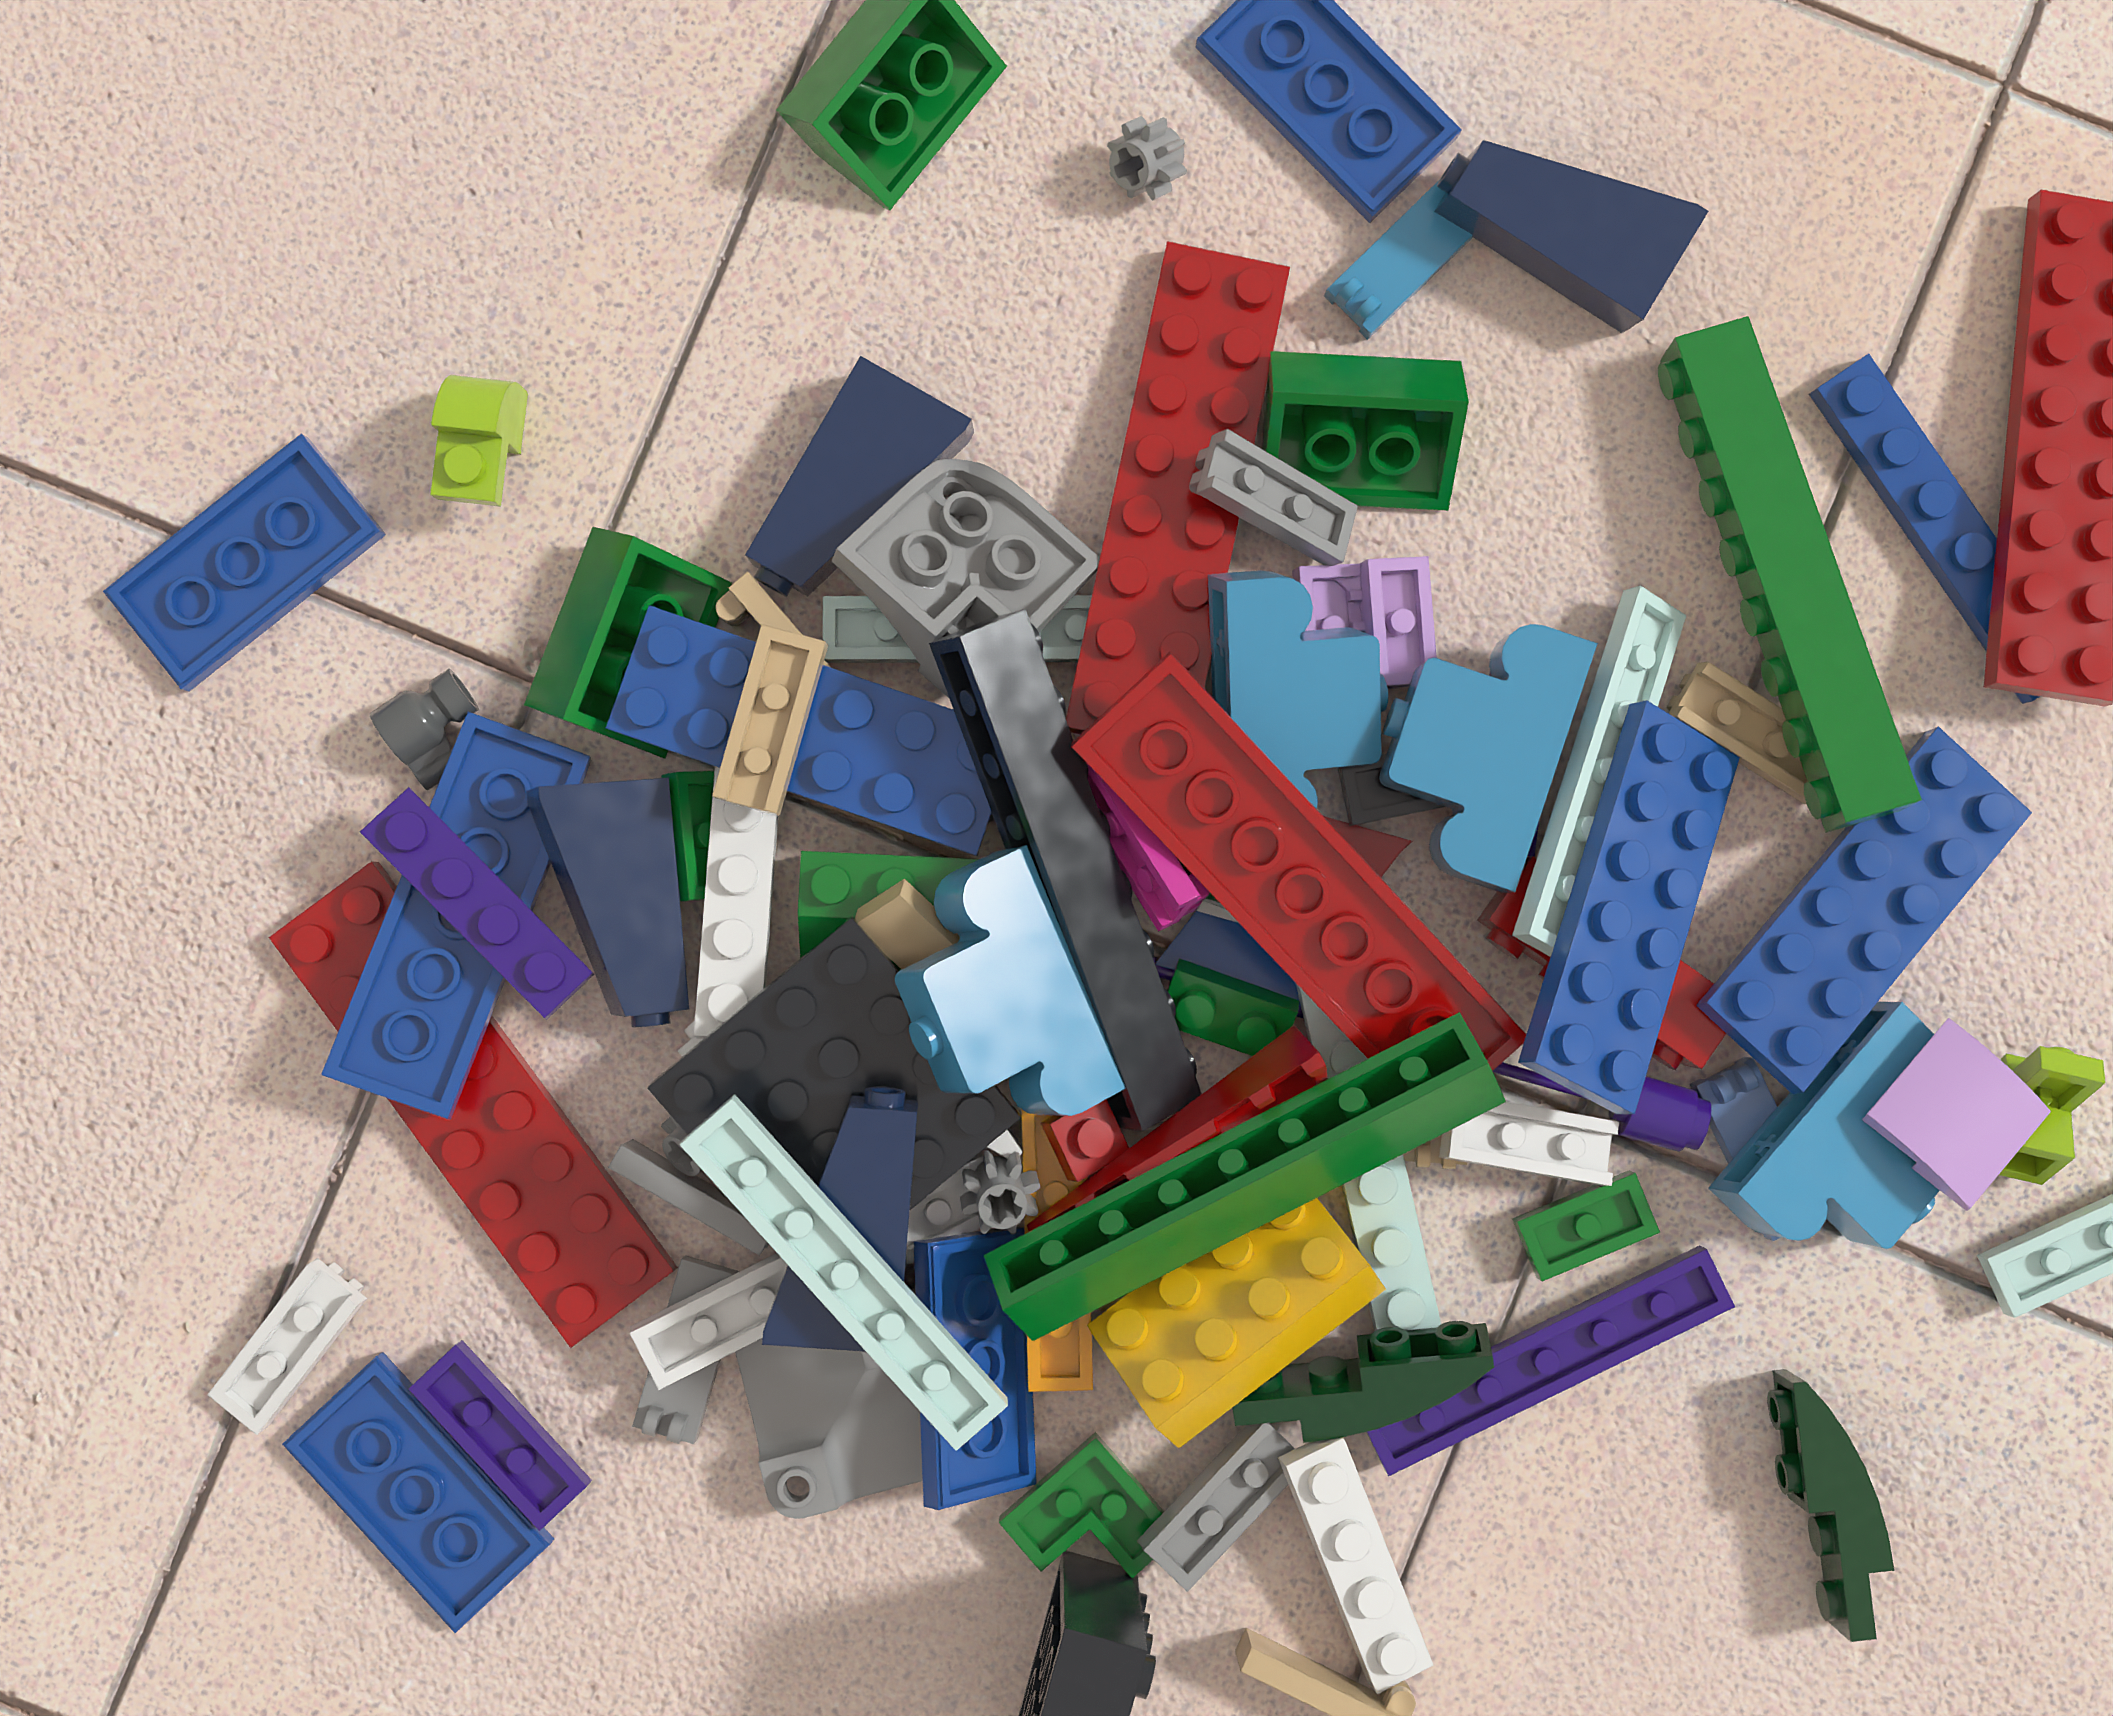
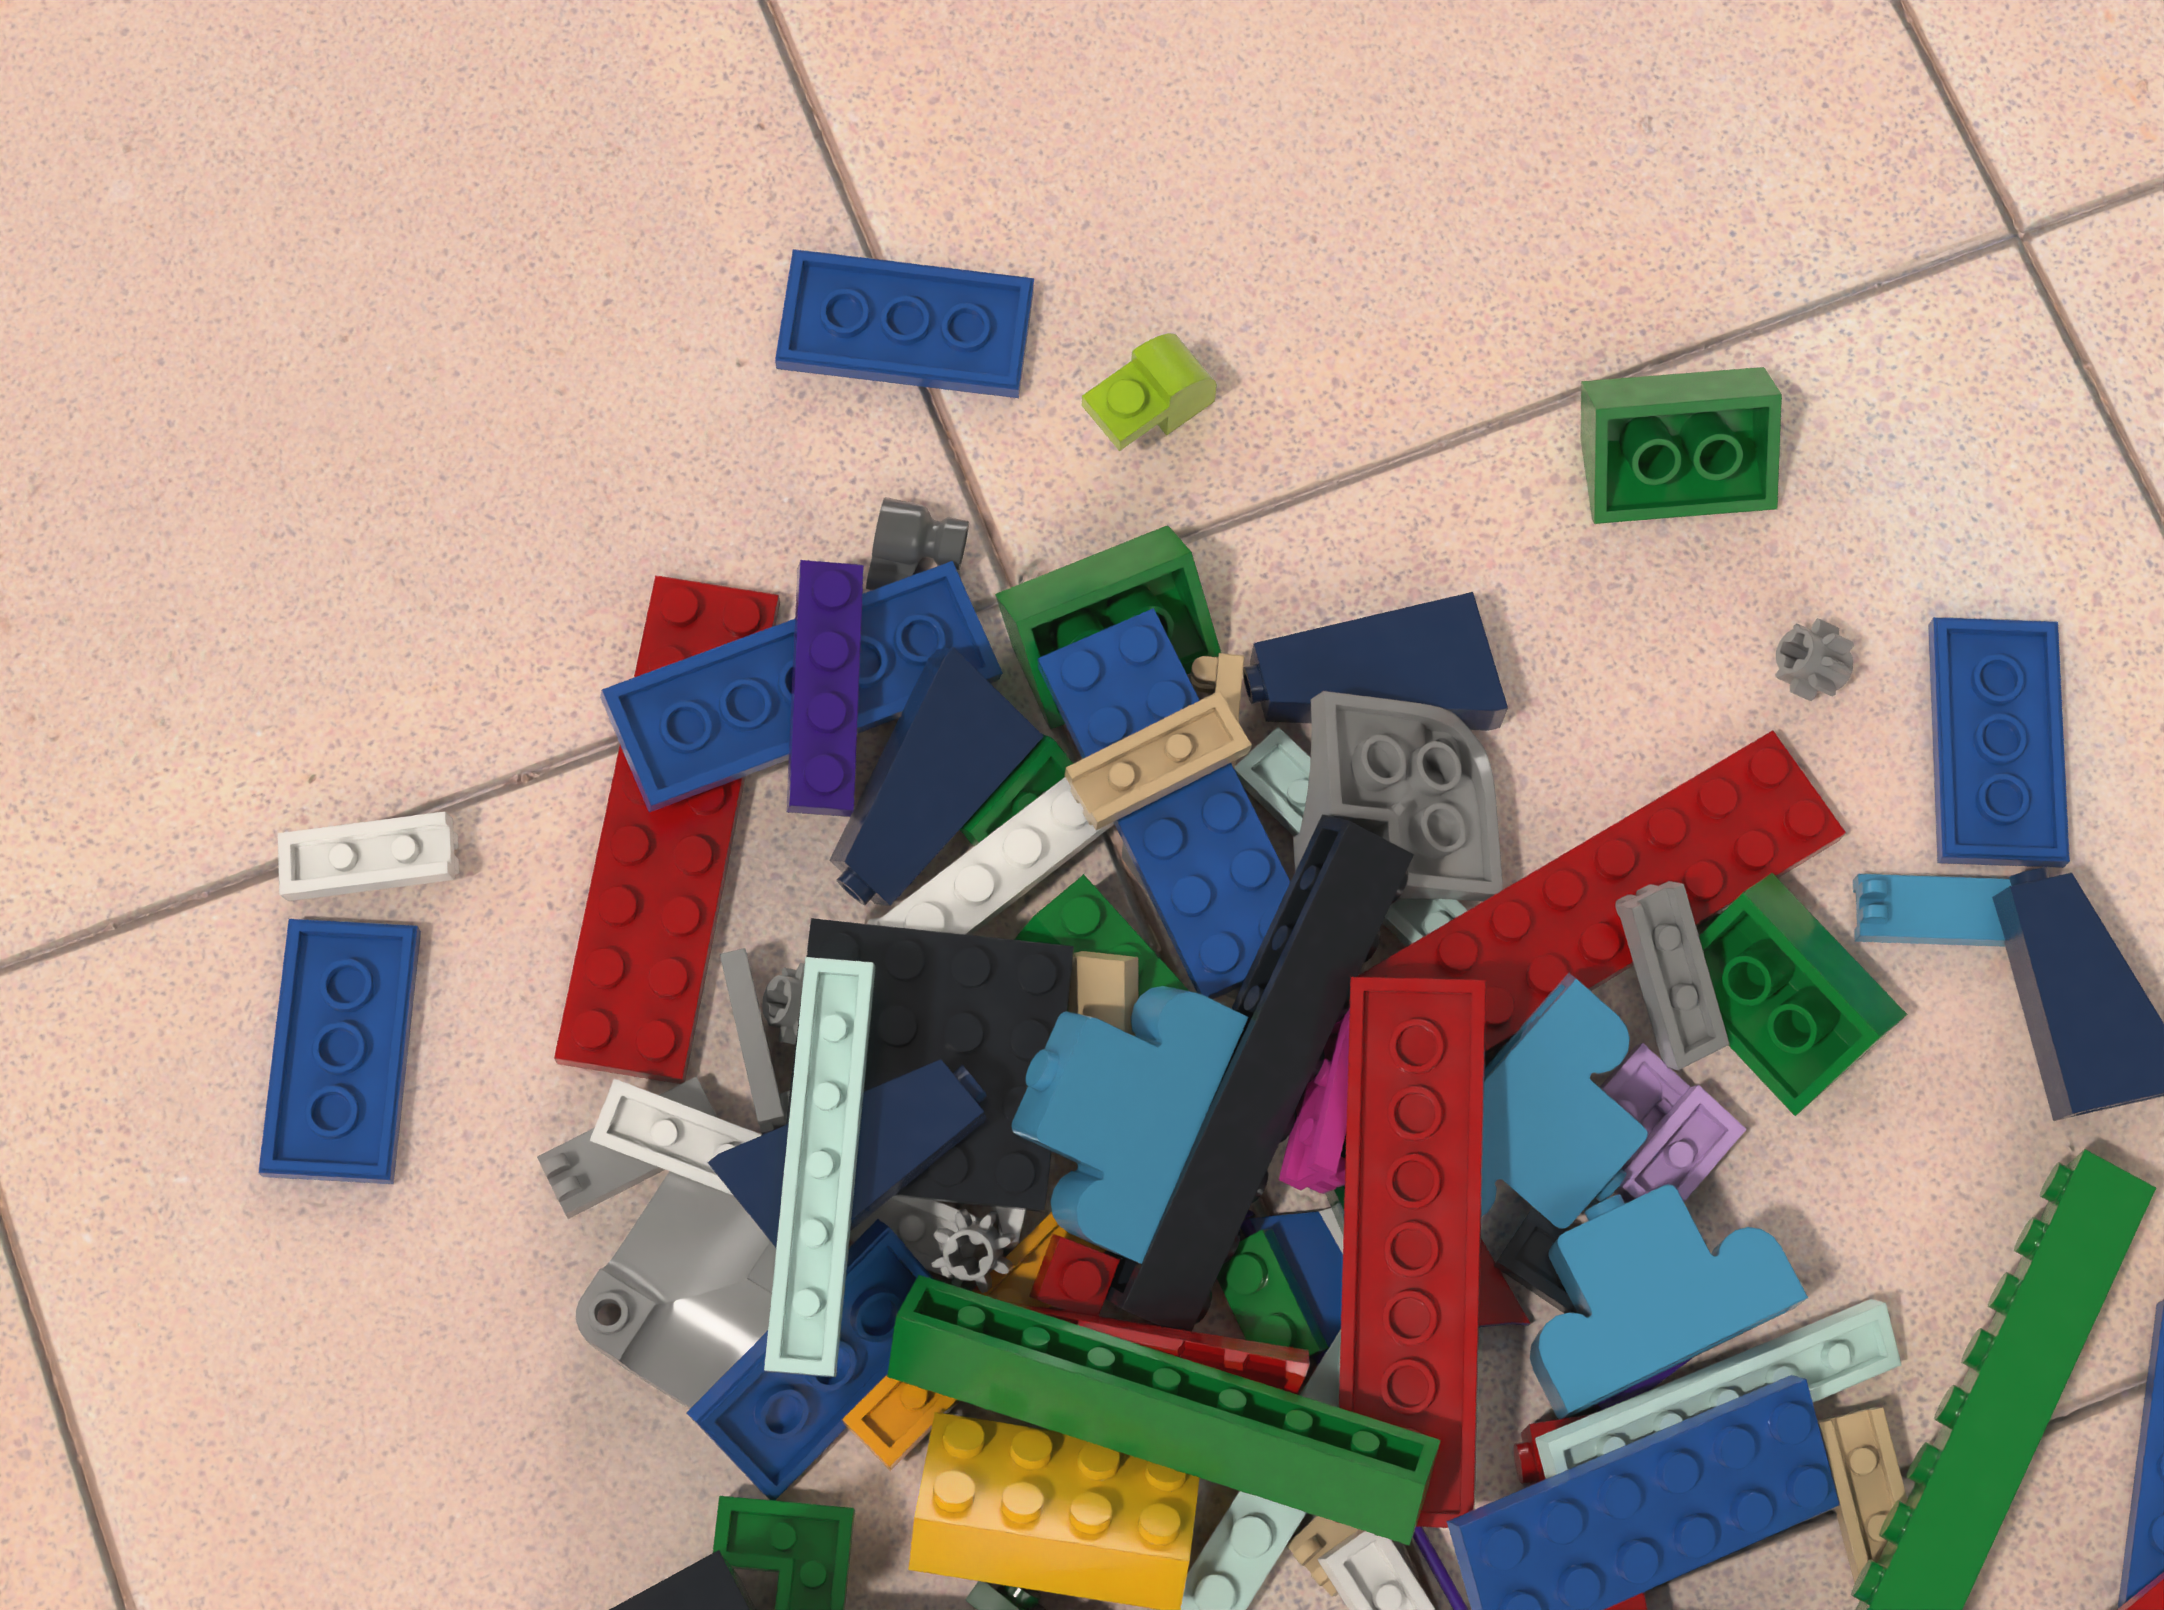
camera: 45 degrees right, 15 degrees down
dark purple plate [409,1340,592,1531] -> none

